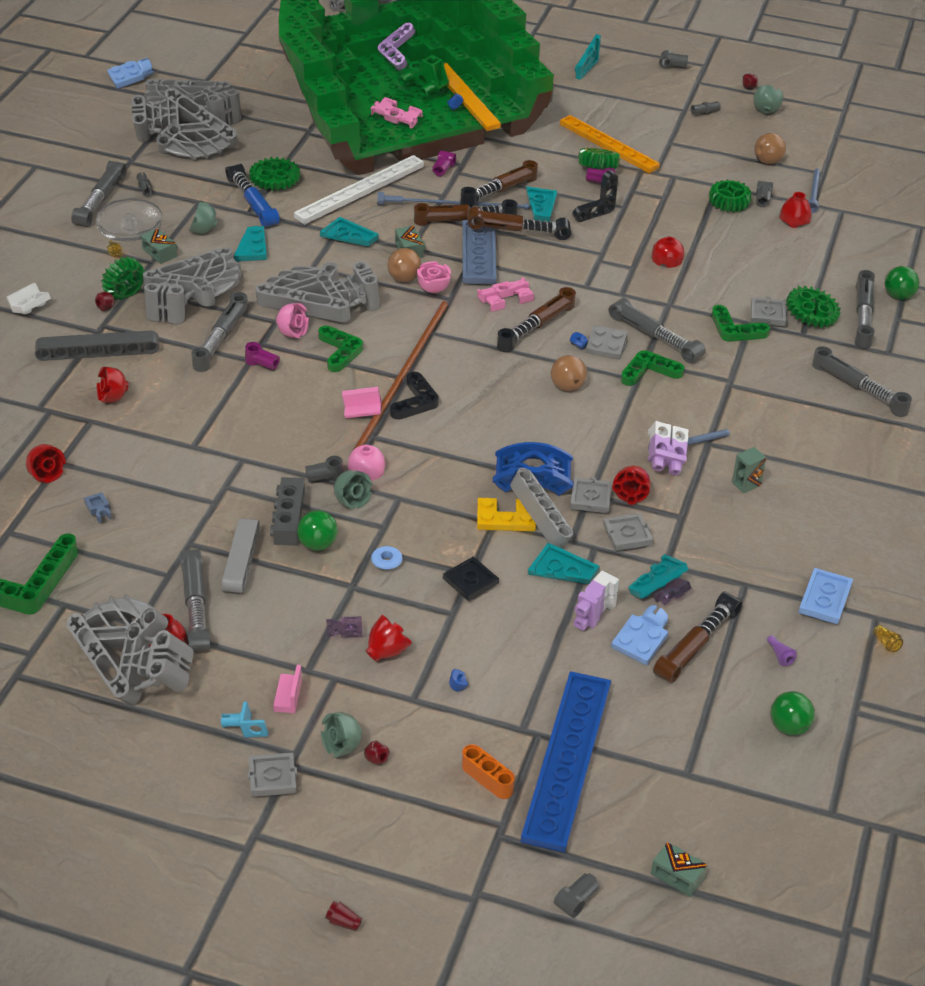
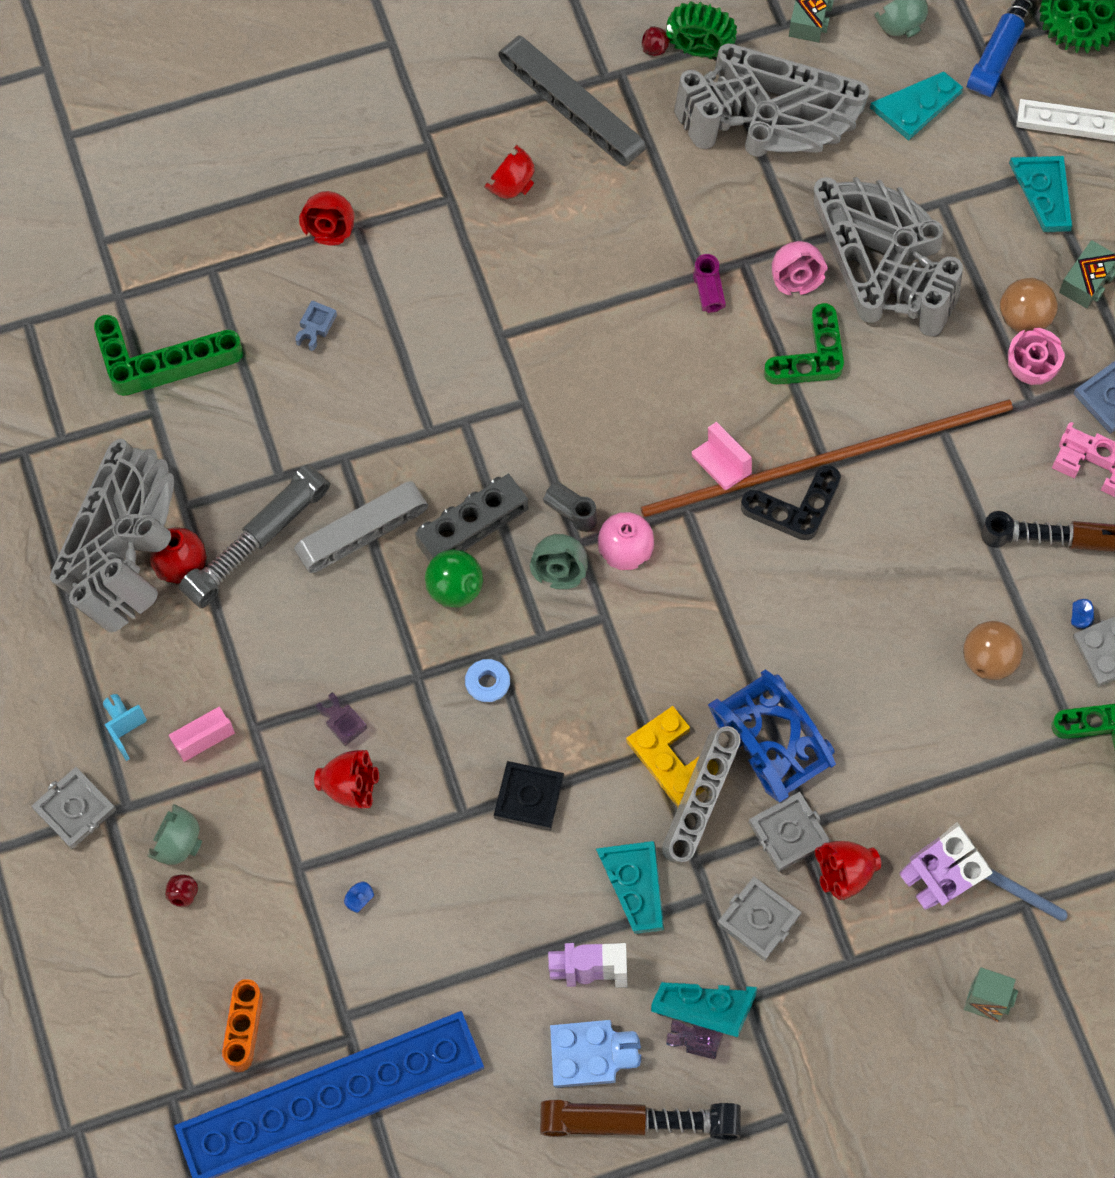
camera: 55 degrees right, 25 degrees up
dark grey piece [192,292,248,372] -> none

